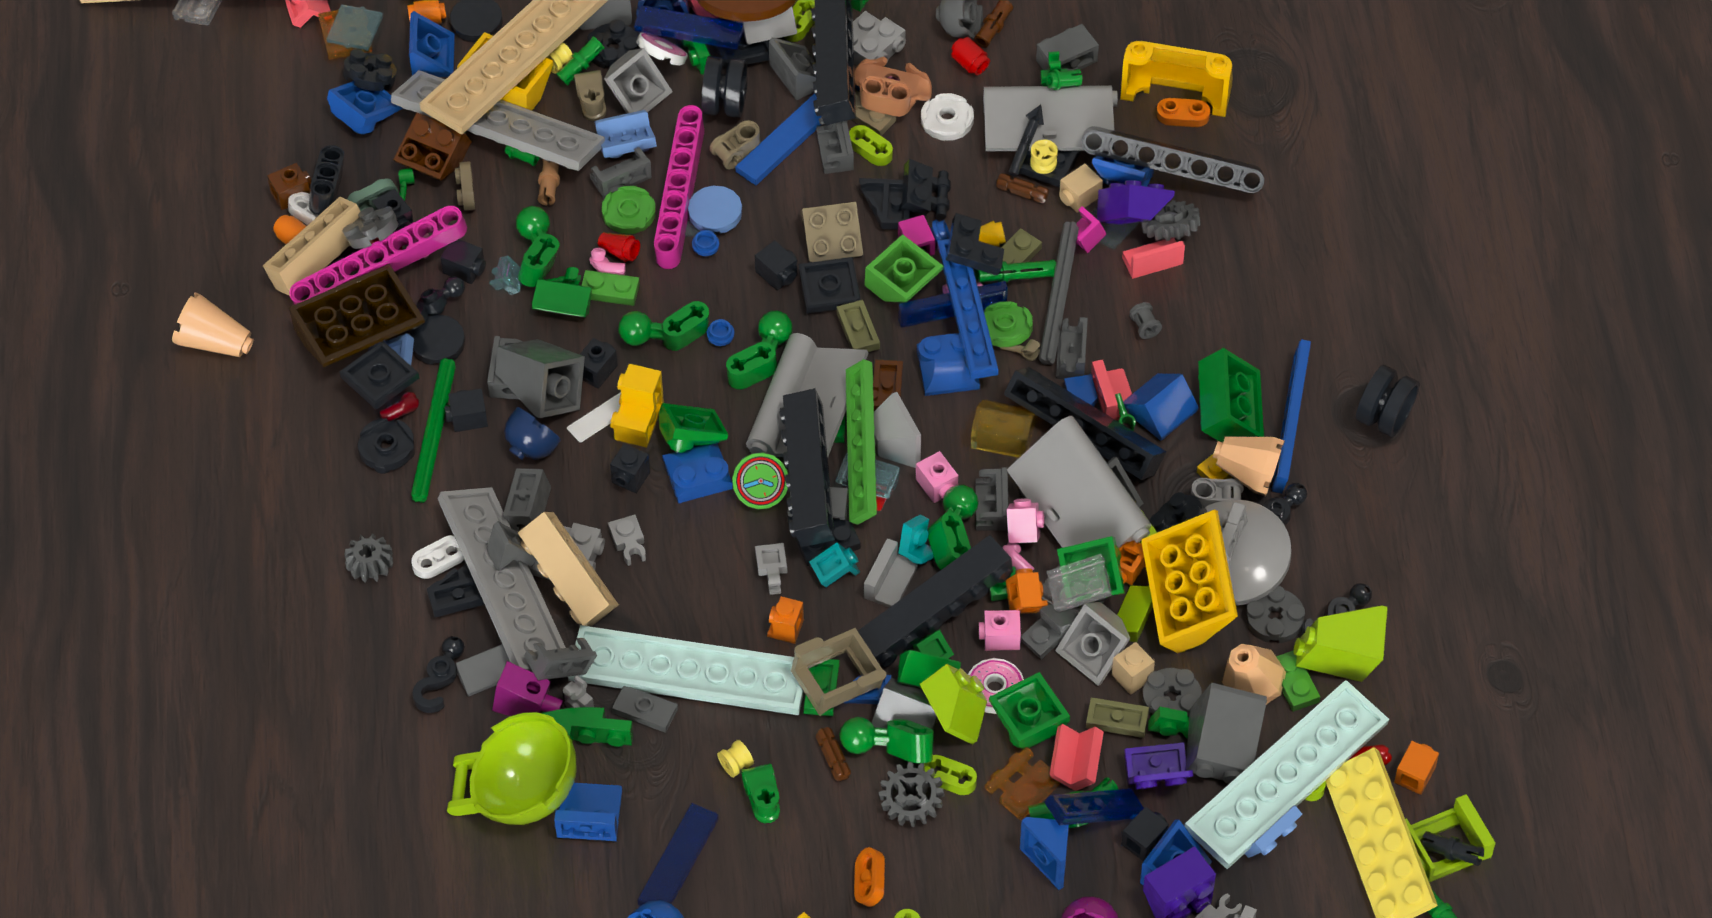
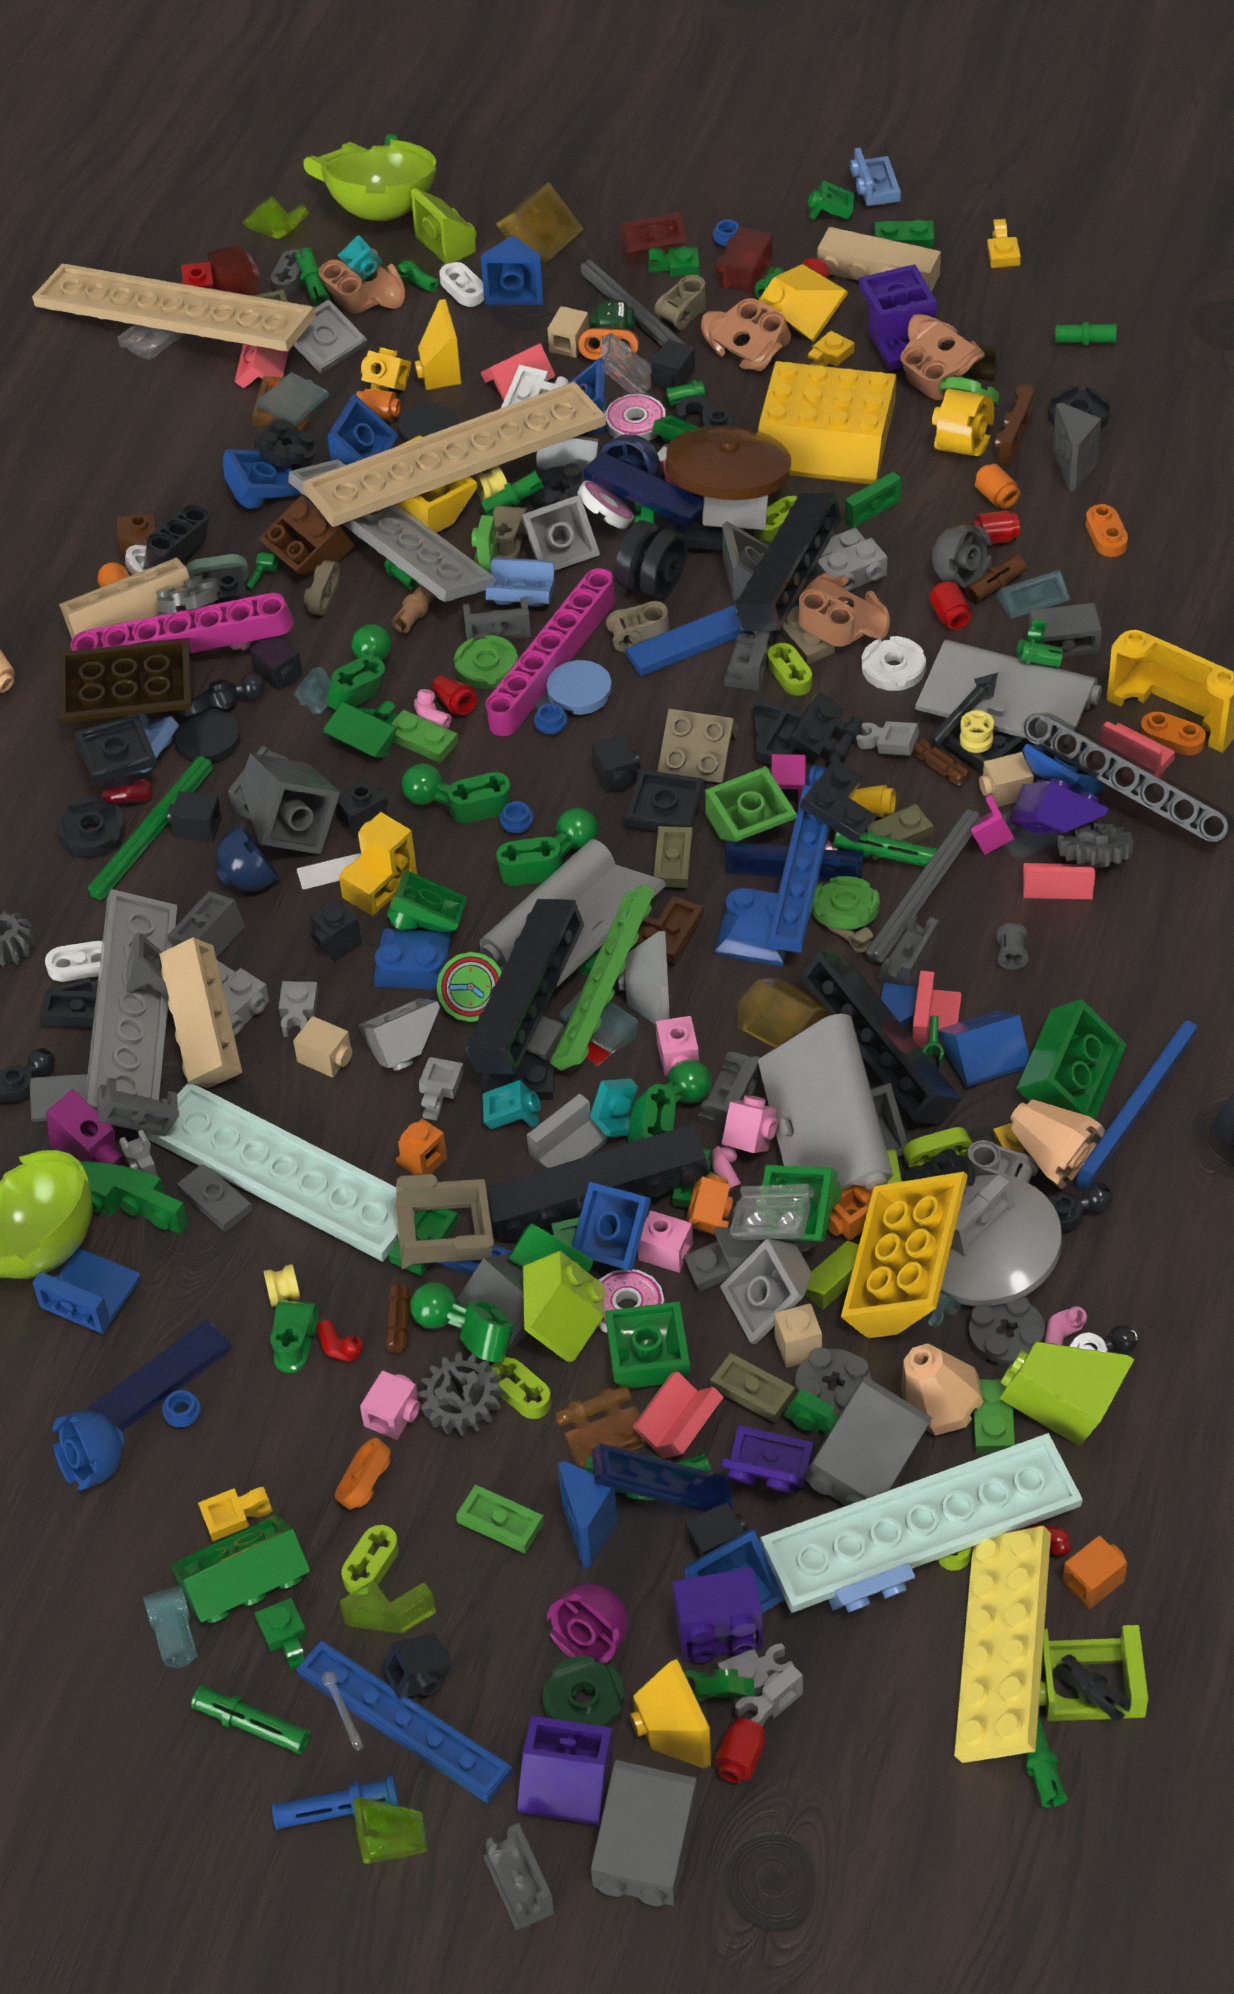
camera: 25 degrees right, 5 degrees down
none -> blue plate [162,1390,201,1427]
none -> tan brick [293,1016,352,1078]
none -> red arm [315,1320,363,1362]
none -> light grey slope [357,998,440,1071]
none -> bright pink brick [360,1370,421,1440]
none -> bright green plate [456,1484,544,1554]
none -> bright green plate [472,515,498,574]
none -> blue slope [572,1182,651,1271]
none -> light grey plate [856,721,919,756]
none -> lime beam [902,1127,973,1168]
none -> clear light blue slope [996,570,1071,619]
none -> bright pink arm [1044,1306,1087,1346]
none -> coral panel [1099,721,1175,774]

